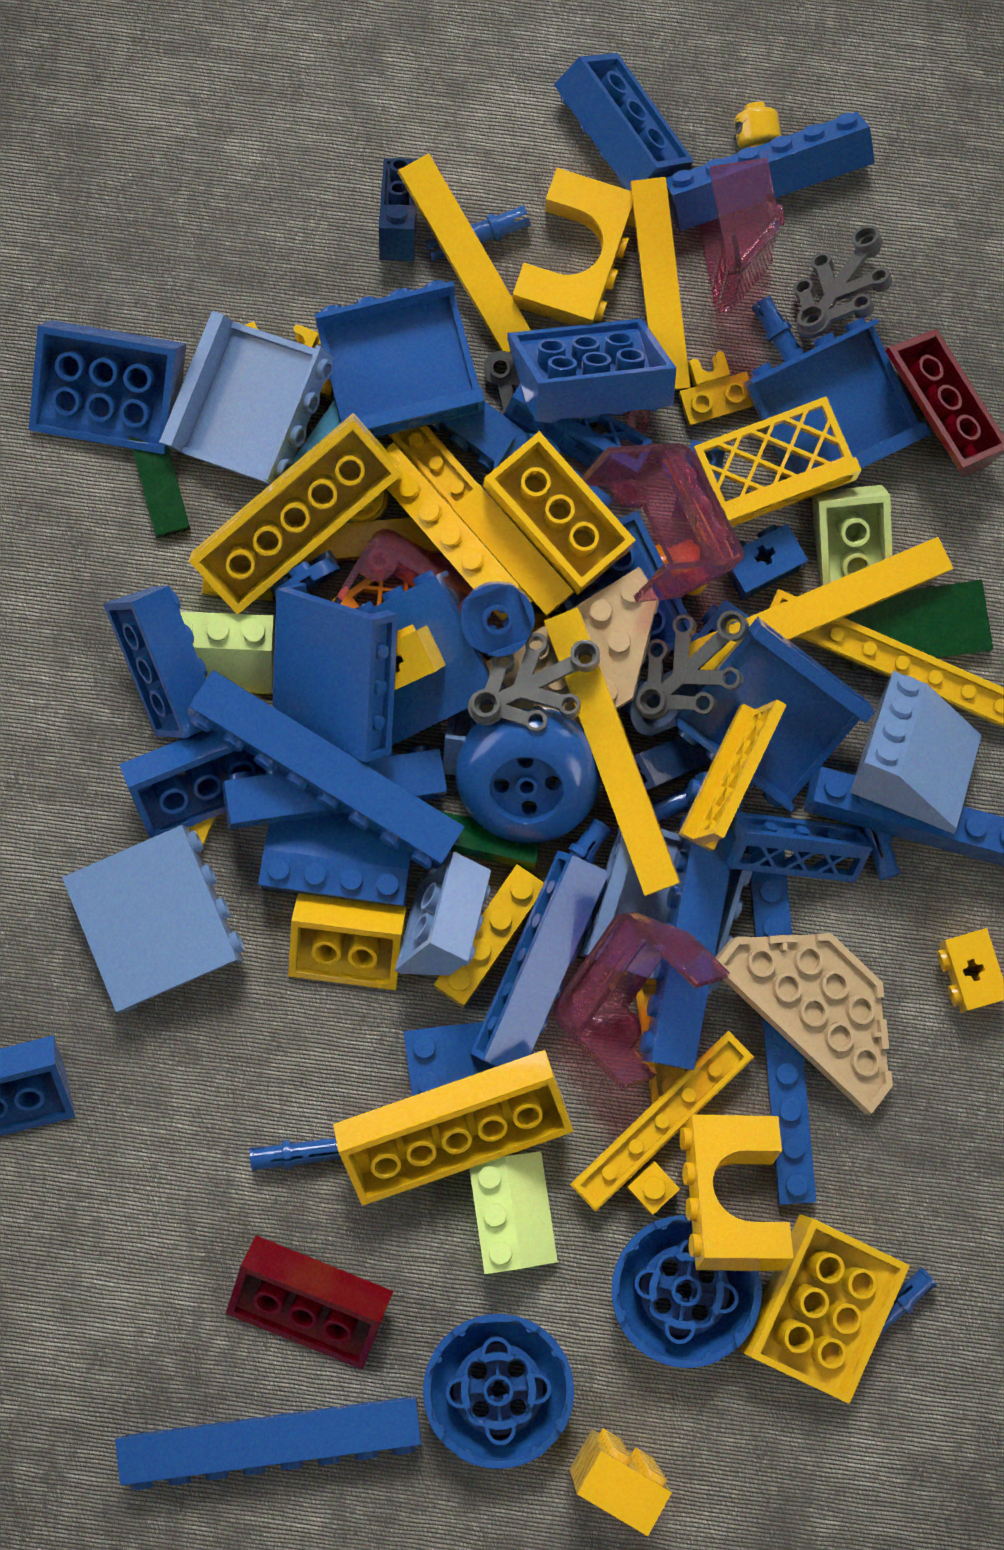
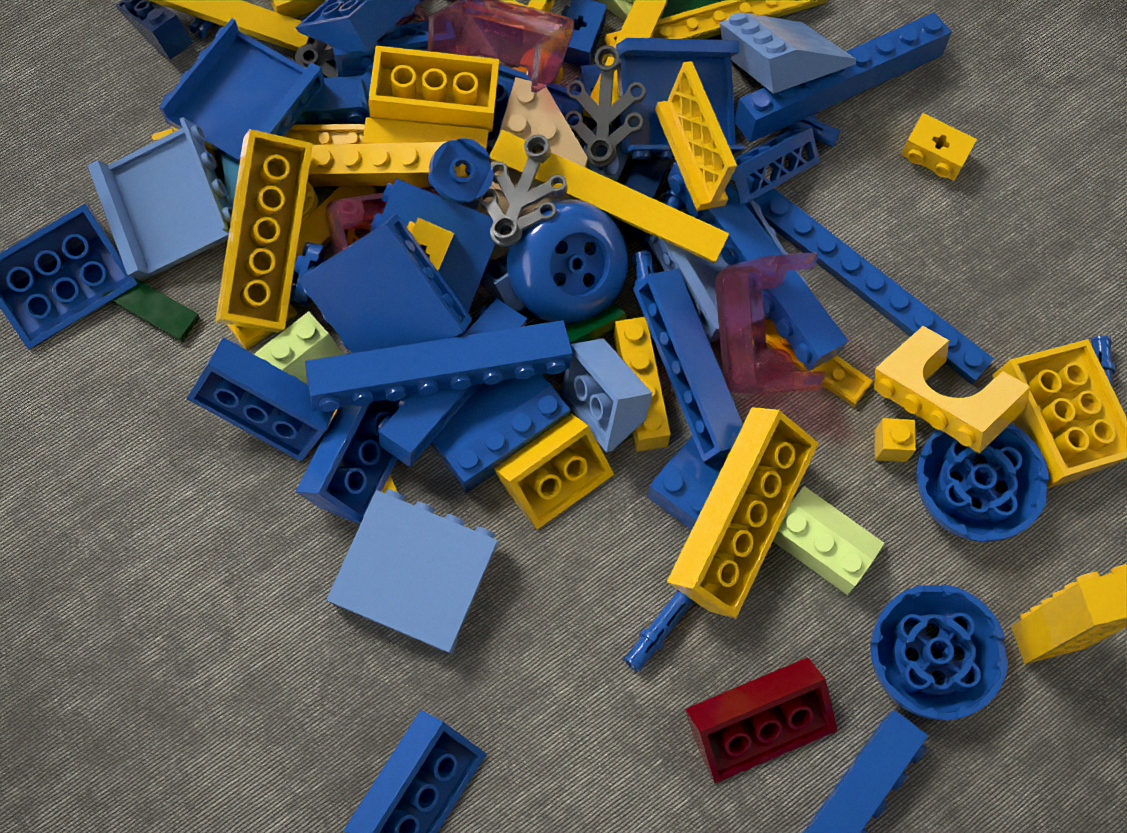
camera: 45 degrees left, 10 degrees down
yellow tile [570,1031,754,1212] -> none
tan plate [709,933,893,1114] -> none

